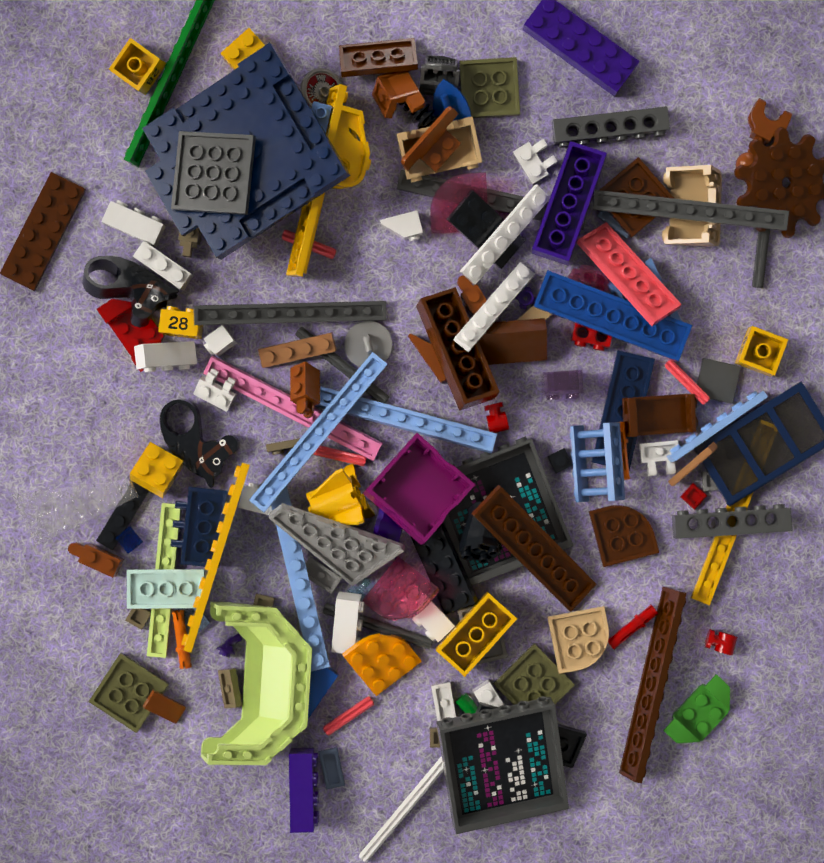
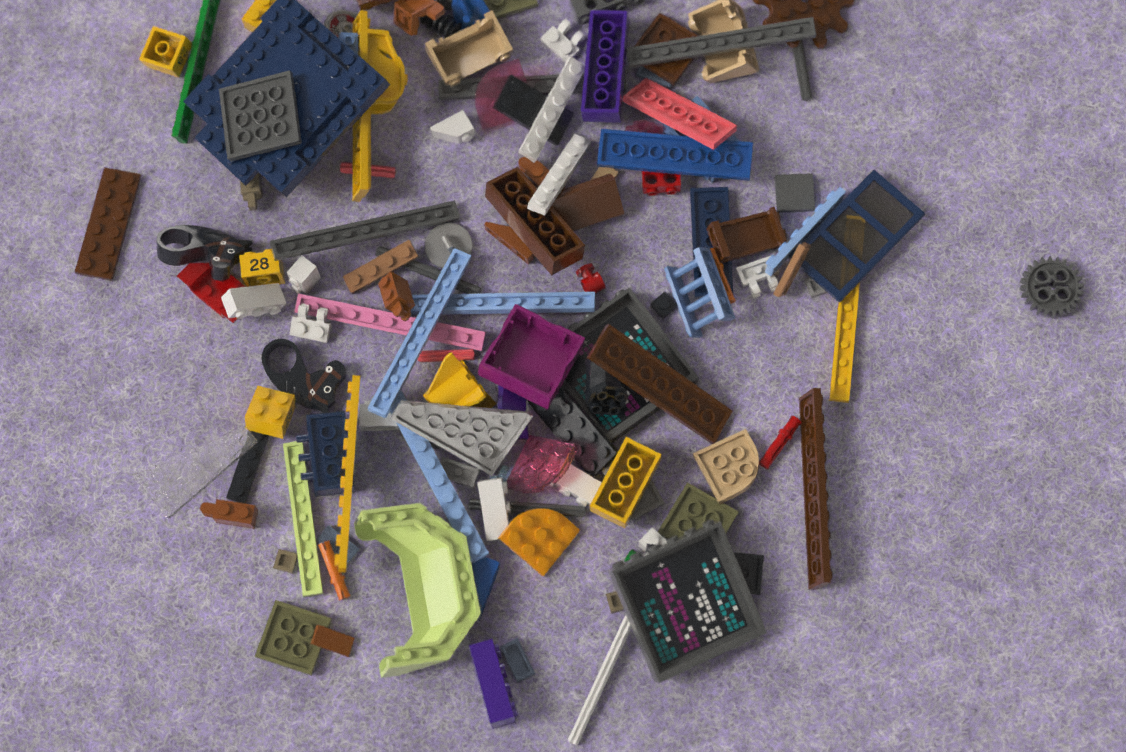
camera: 10 degrees left, 15 degrees down
white brick [101,200,166,247] -> none
clear blue plate [116,526,143,554] -> none
light aqua plate [127,569,205,609] -> none
white brick [133,241,193,291] -> none
dark purple plate [216,633,242,658] -> none
dark tan plate [218,668,242,708] -> none
dark tan plate [266,438,300,455] -> none
coral axle [323,696,374,735] -> none
dark orange plate [401,106,461,173] -> none
white plate [431,682,456,721] -> none
dark purple plate [515,287,536,309] -> none
clear purple brick [540,370,584,401] -> none
reddish brown plate [588,505,659,567] -> none
bright green piece [663,674,730,743] -> none
coral axle [665,359,710,405] -> none
dark grey brick [672,504,793,539] -> none
red tile [680,483,707,510] -> none
red piece [704,629,738,656] -> none
yellow brick [735,326,789,377] -> none

